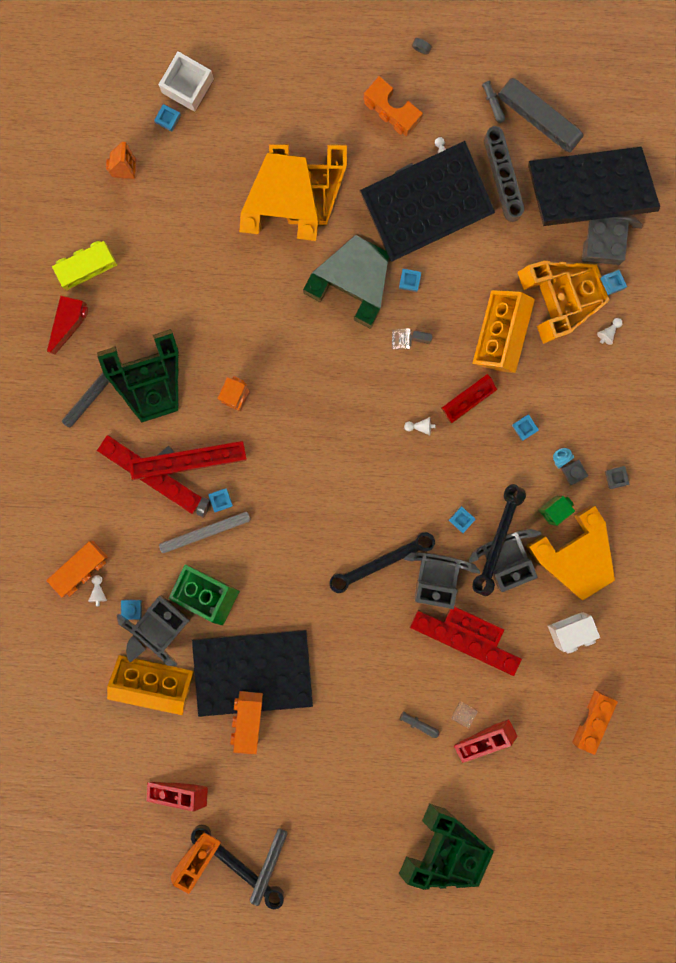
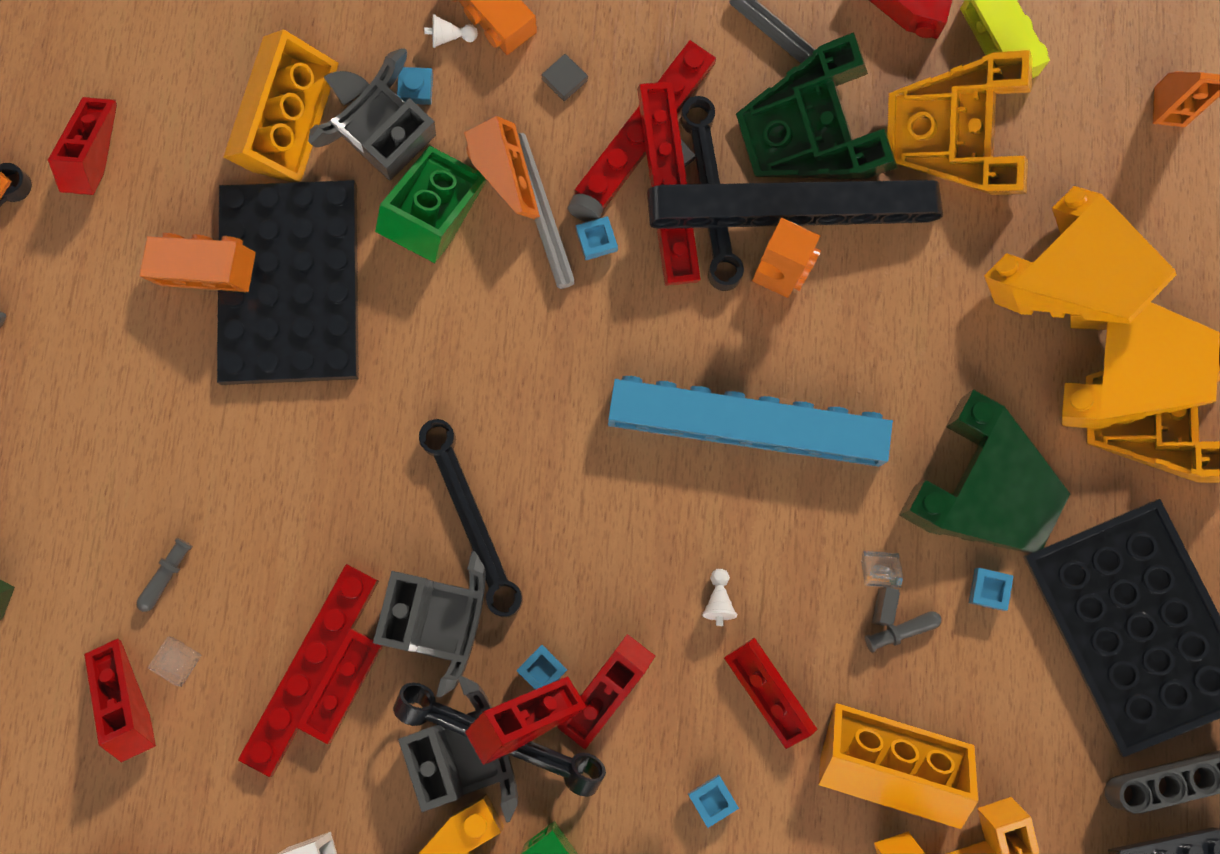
camera: 90 degrees right, 10 degrees down
none -> orange slope [464,116,540,219]
none -> red slope [465,676,587,765]
none -> dark grey tile [541,54,588,102]
none -> red slope [557,634,656,750]
none -> dark azure brick [608,376,893,467]
none -> black beam [647,180,943,229]
none -> black piece [681,96,744,291]
none -> dark grey piece [865,611,942,653]
none -> light orange wedge [887,50,1033,195]
none -> light orange wedge [984,186,1177,324]

